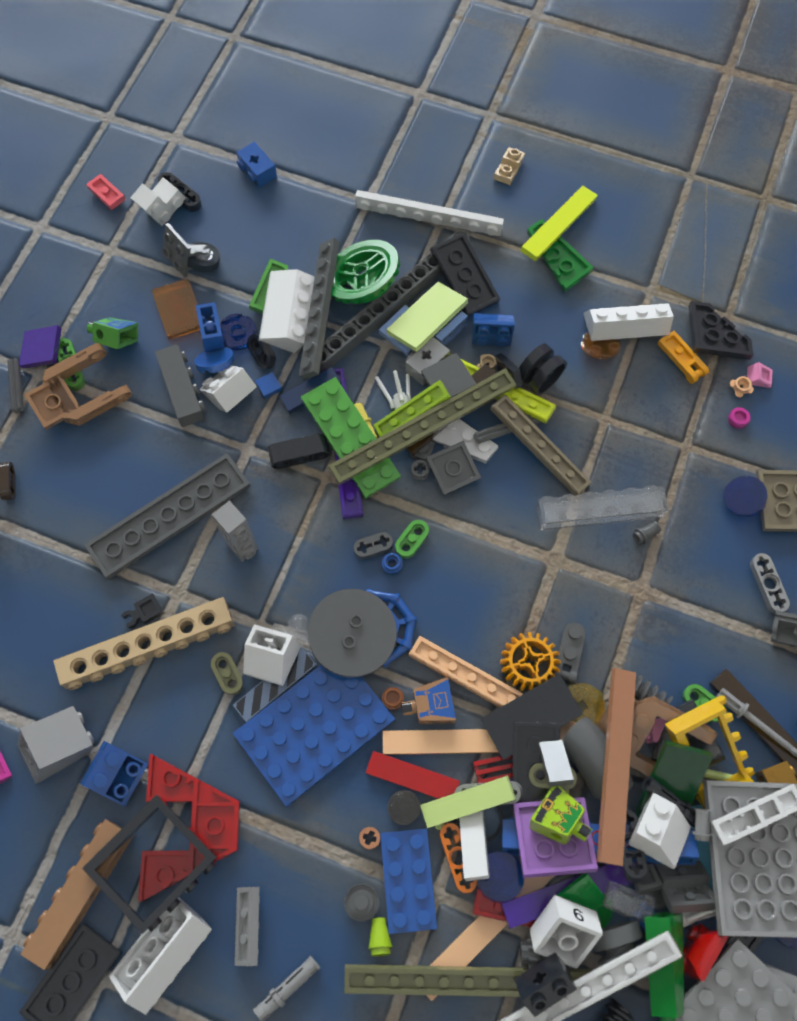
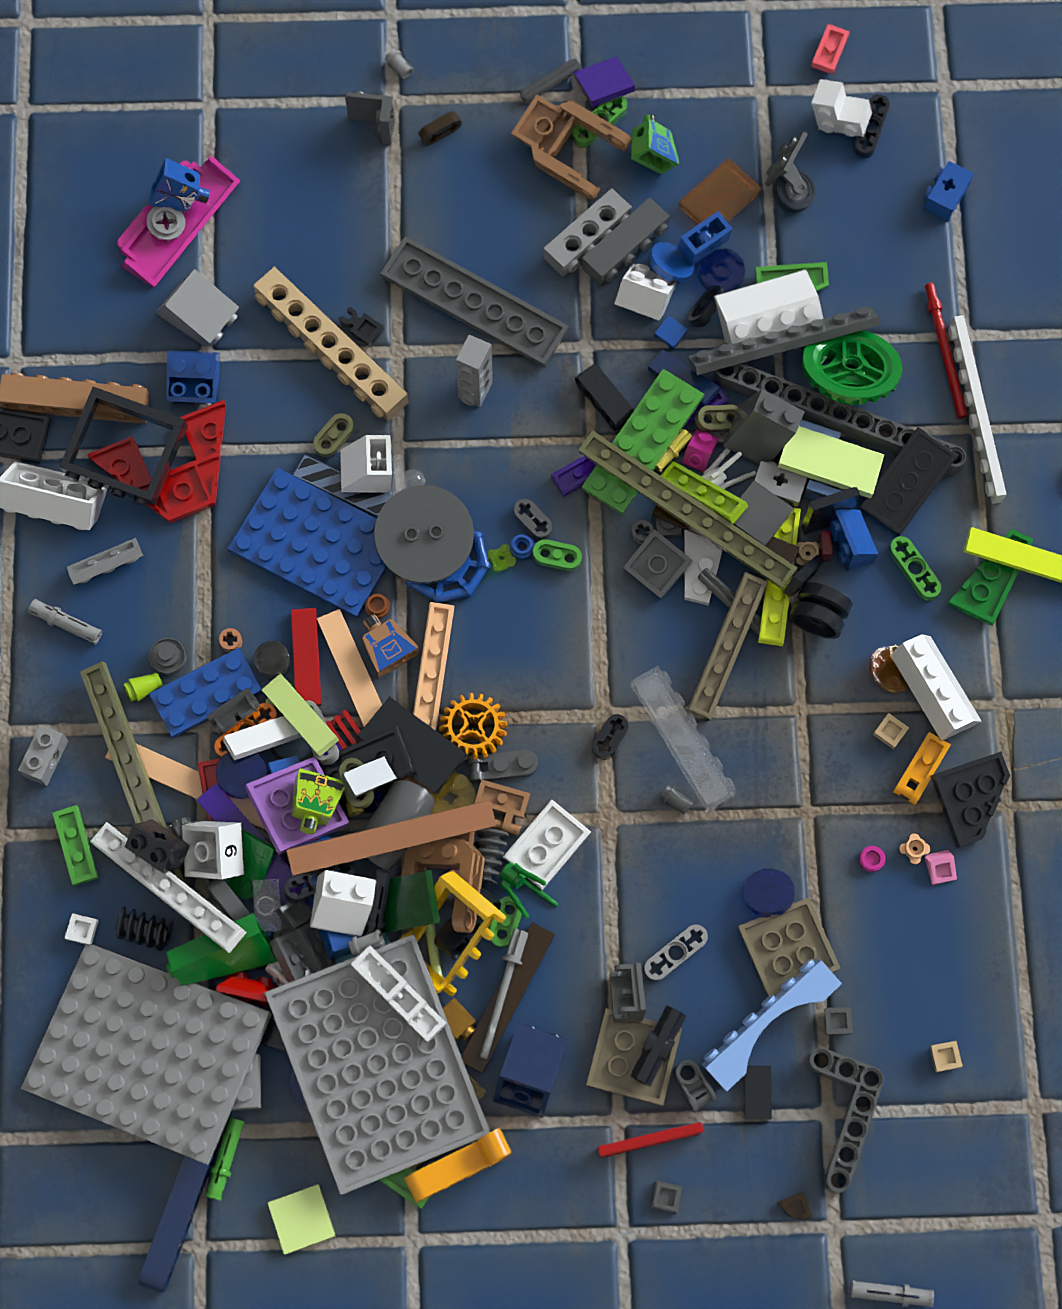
camera: 65 degrees right, 5 degrees up
none -> dark grey hinge [206,687,261,735]
none -> medium nougat plate [475,780,530,836]
none -> clear neon green plate [487,544,516,572]
none -> green plant [499,862,558,919]
none -> white tile [503,800,591,890]
none -> light grey brick [543,188,632,277]
none -> black beam [592,714,628,760]
none -> dark pink bracket [682,429,719,472]
none -> olive plate [695,405,739,432]
none -> dark grey slope [723,389,805,465]
none -> black tile [801,487,860,535]
none -> dark red tile [818,531,833,562]
none -> tan plate [873,713,909,750]
none -> bright green beam [889,536,941,601]
none -> red bar [924,283,967,419]

